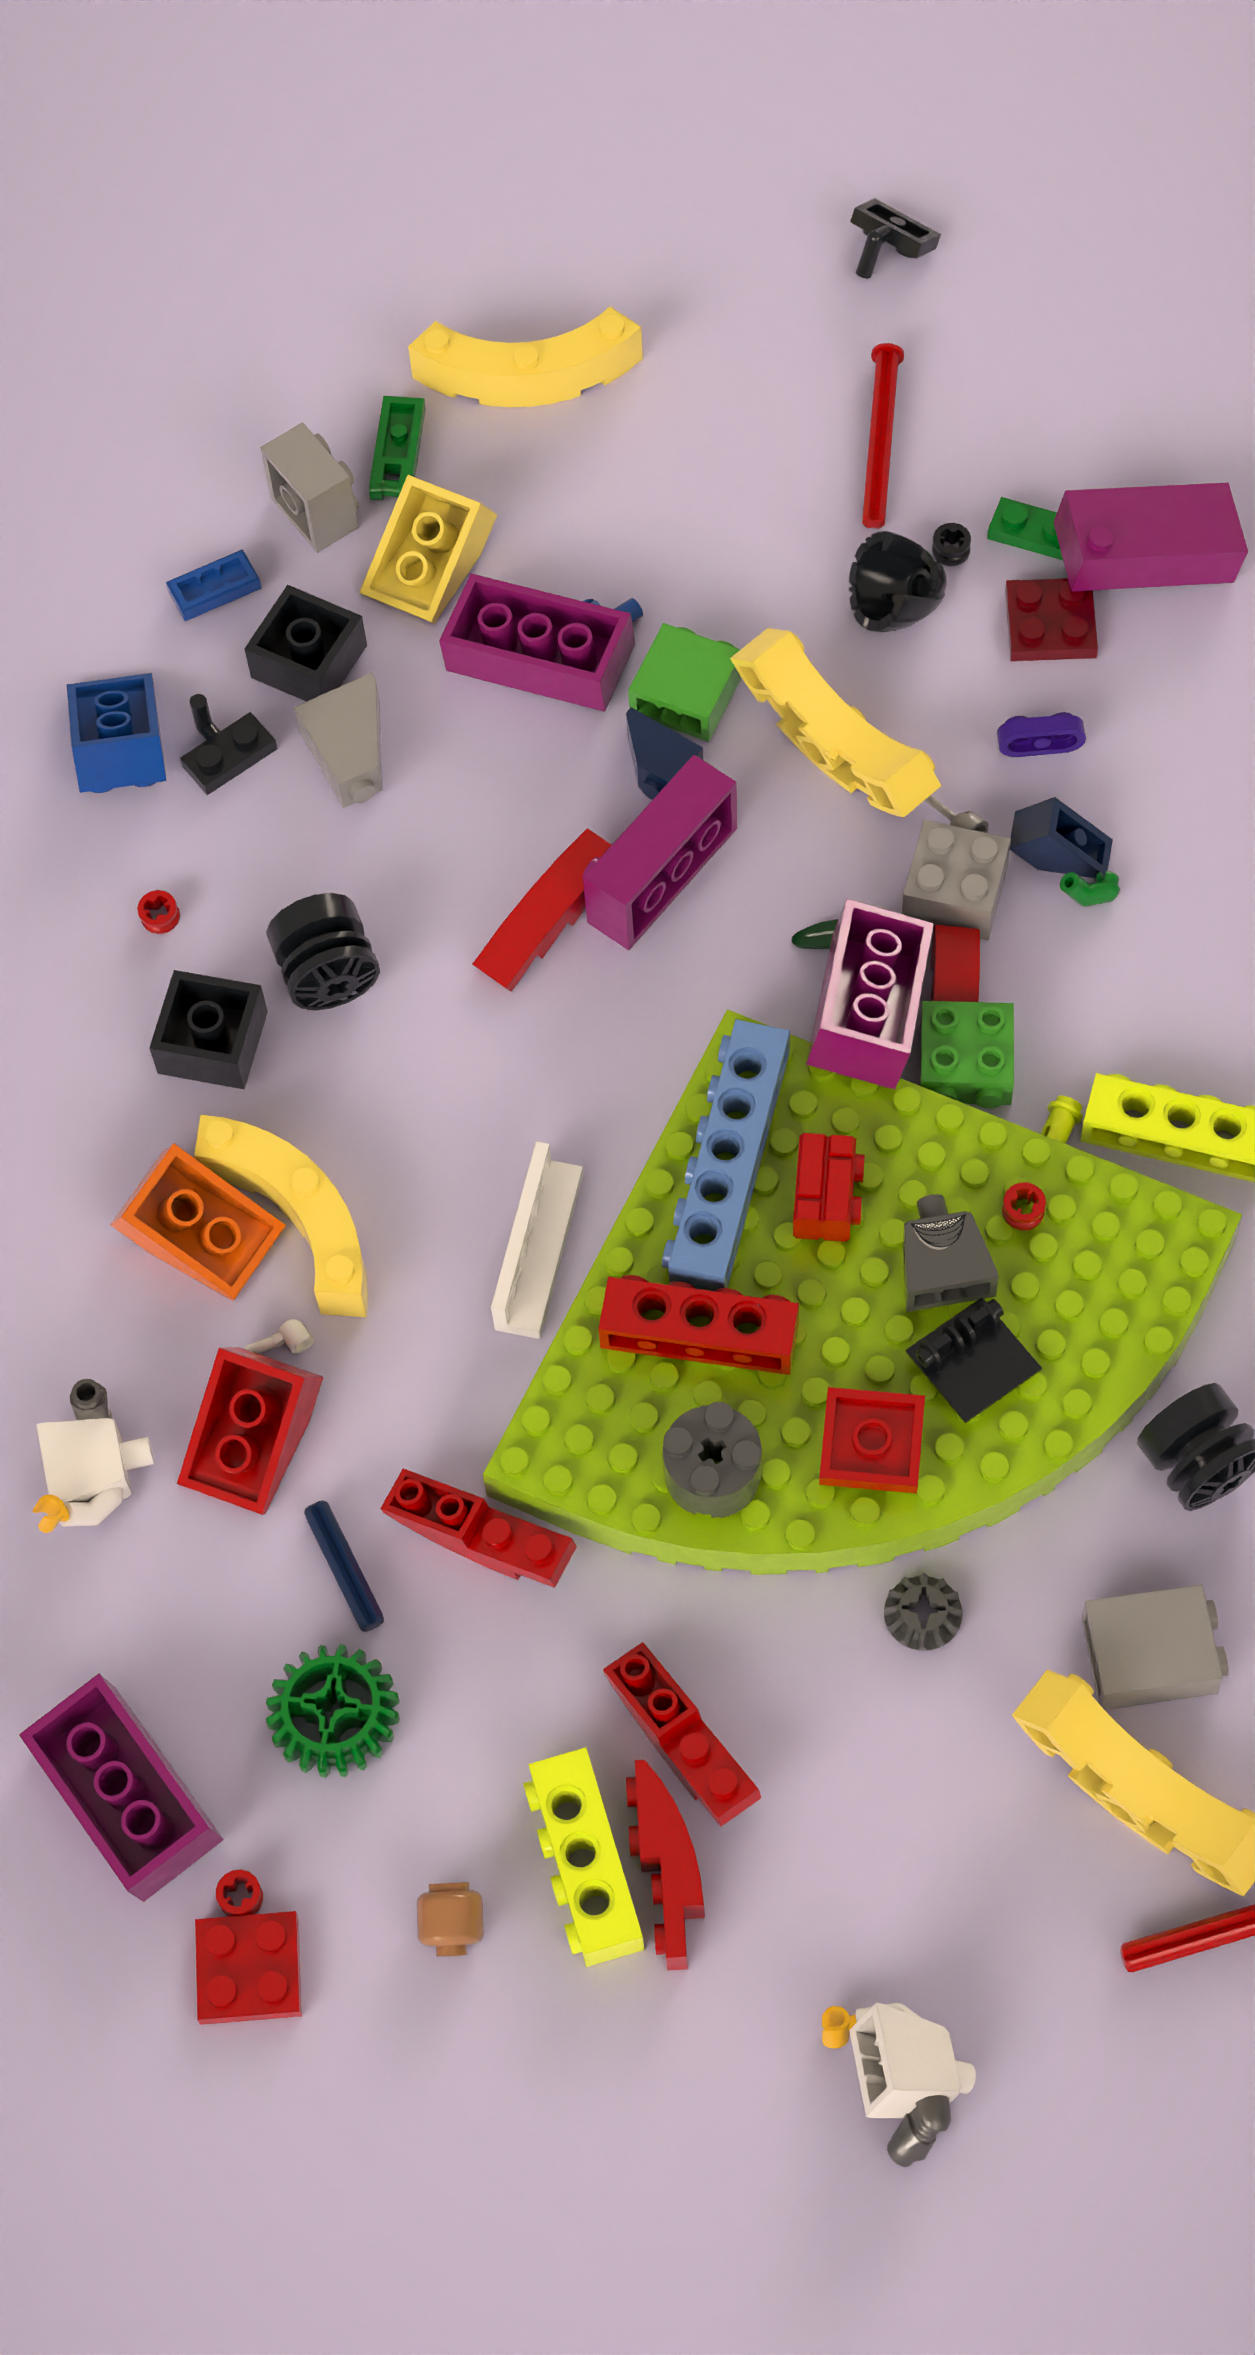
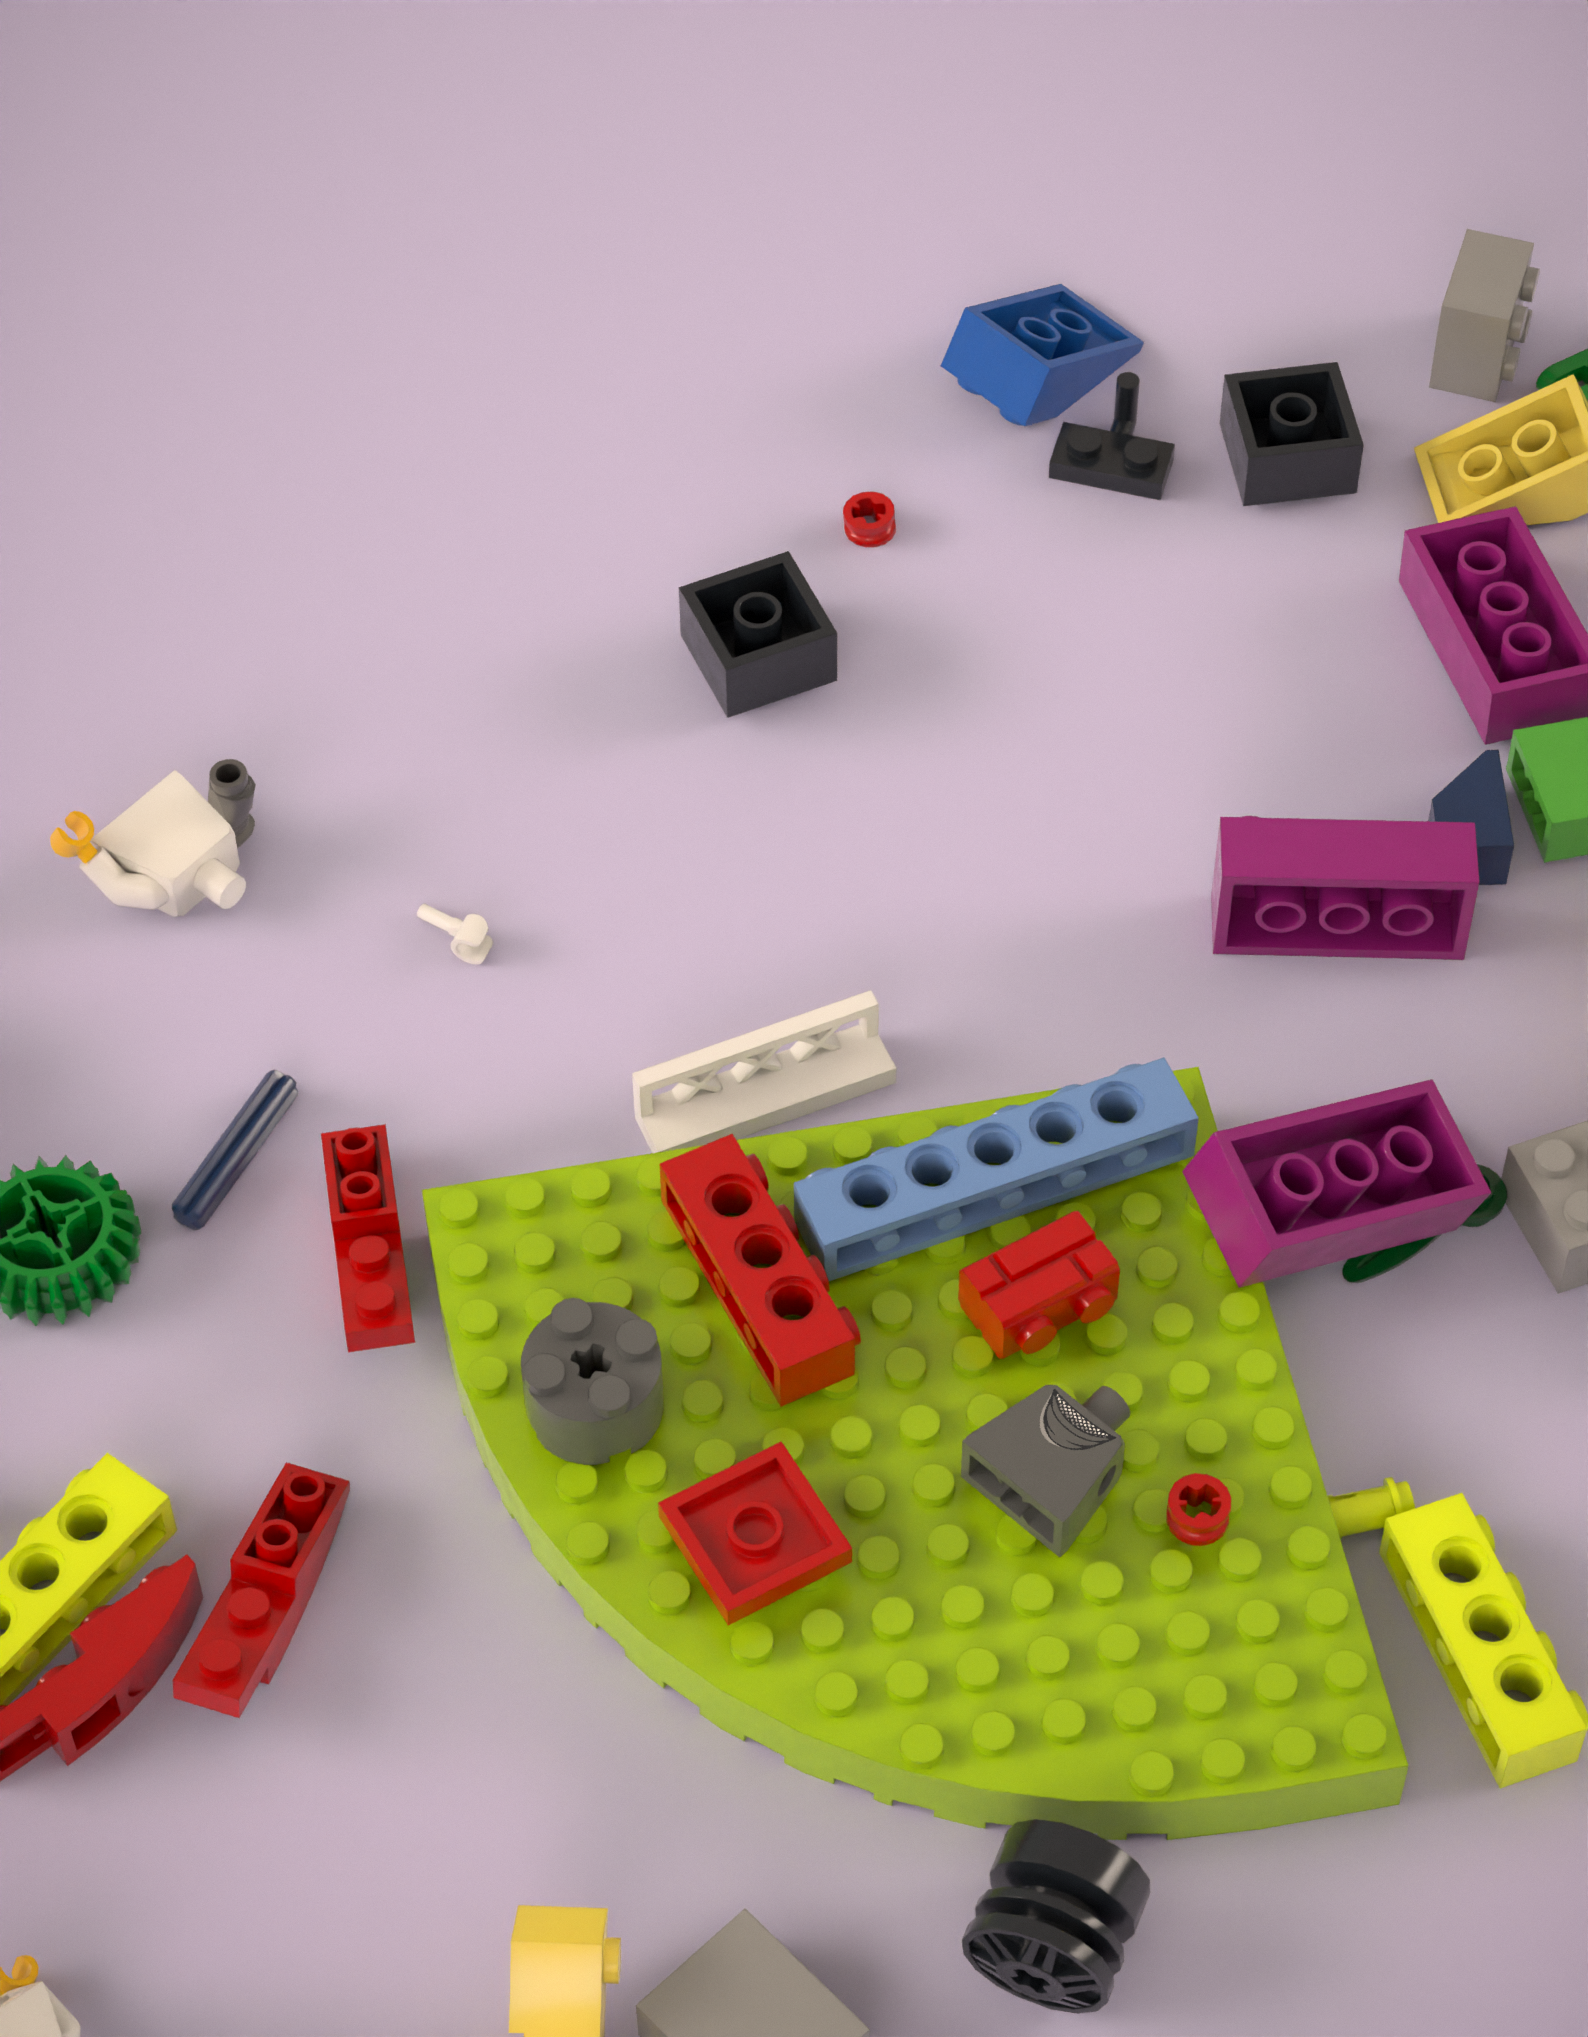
camera: 50 degrees right, 10 degrees down
orange slope [110,1143,286,1301] -> none
blue plate [166,549,262,621] -> none
red slope [177,1347,323,1515] -> none
light yellow brick [194,1115,368,1317] -> none
black wheel [266,893,380,1011] -> none
light grey slope [294,672,382,808] -> none
red slope [472,828,612,992] -> none
dark grey gear [884,1573,963,1651] -> none
black hinge [906,1297,1042,1424] -> none
bright green brick [920,1001,1014,1109] -> none
red slope [930,925,980,1002] -> none

